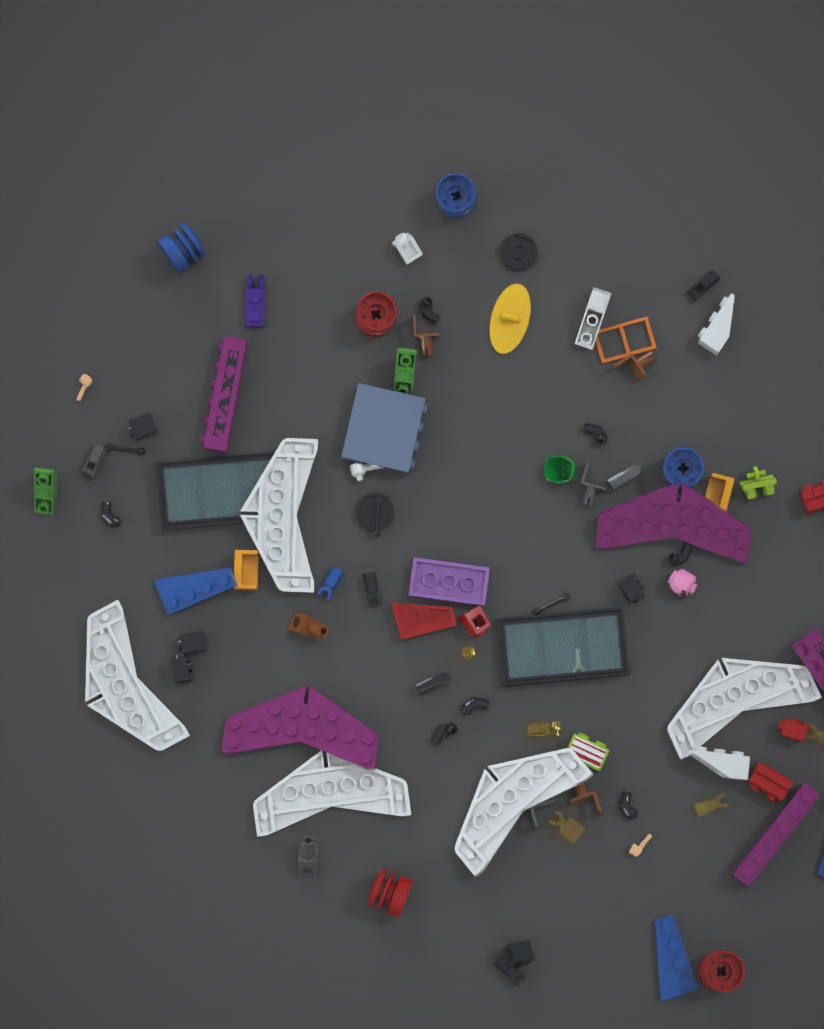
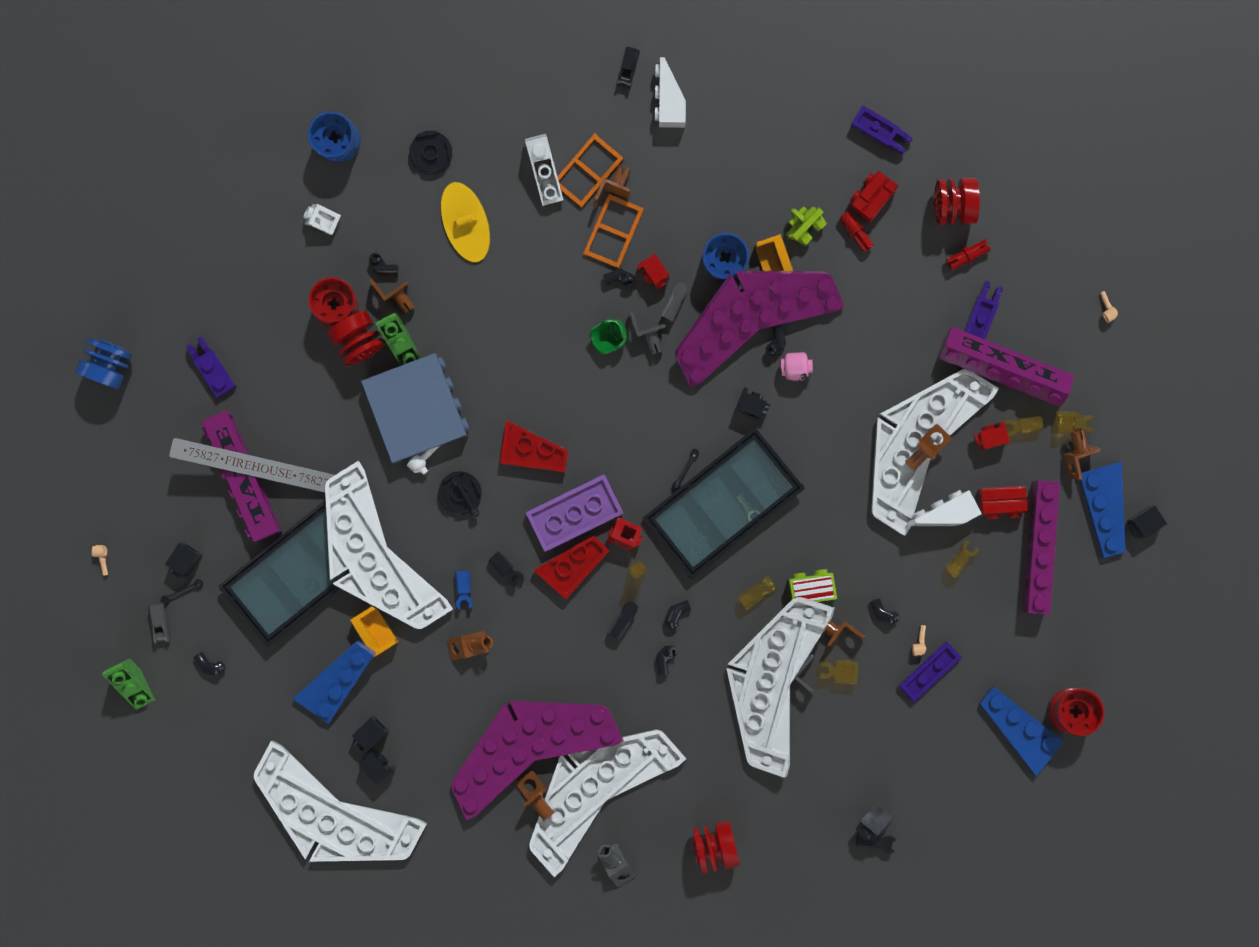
camera: 25 degrees left, 5 degrees up
none -> light grey sticker [169,438,335,492]
none -> red wheel [327,311,386,366]
none -> red wing [500,420,568,472]
none -> dark orange bracket [516,771,555,821]
none -> orange window [583,193,644,269]
none -> red brick [637,254,670,290]
none -> red axle [839,210,874,252]
none -> dark purple tile [898,641,962,702]
none -> dark orange bracket [905,424,952,471]

